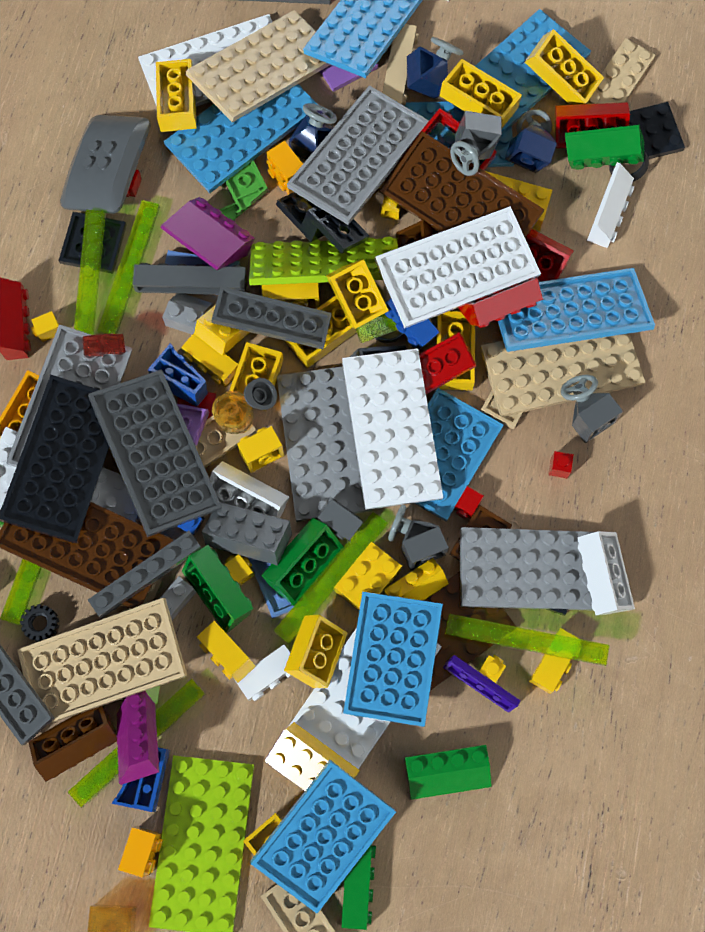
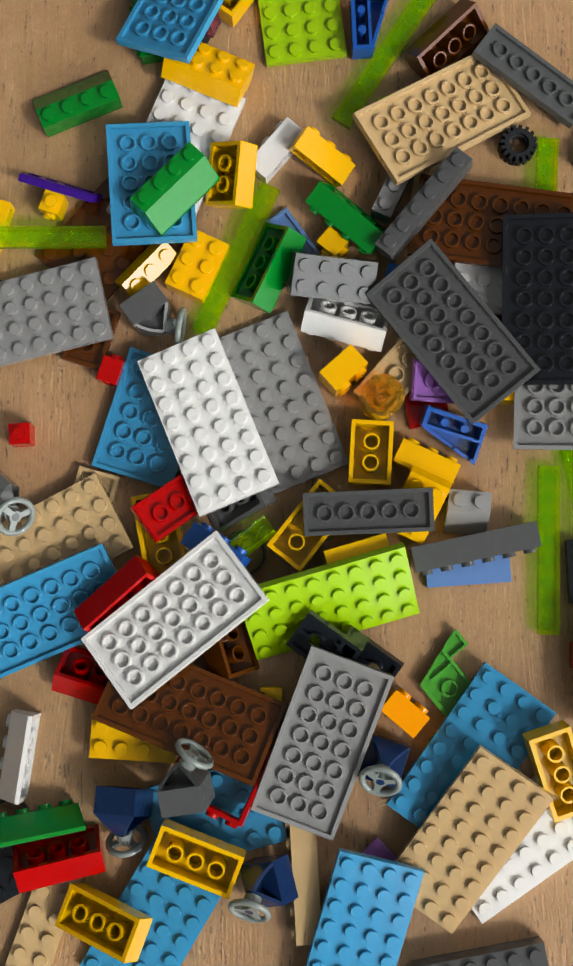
camera: 170 degrees right, 10 degrees up
clear red slope [82,334,126,357] -> none
magenta slope [116,691,159,785] -> none
magenta slope [160,197,255,270] -> none
dark grey piece [244,378,277,410] -> none
dark grey brick [317,497,363,540] -> none
yellow slope [326,259,389,329] -> none
none -> slope [129,142,220,237]

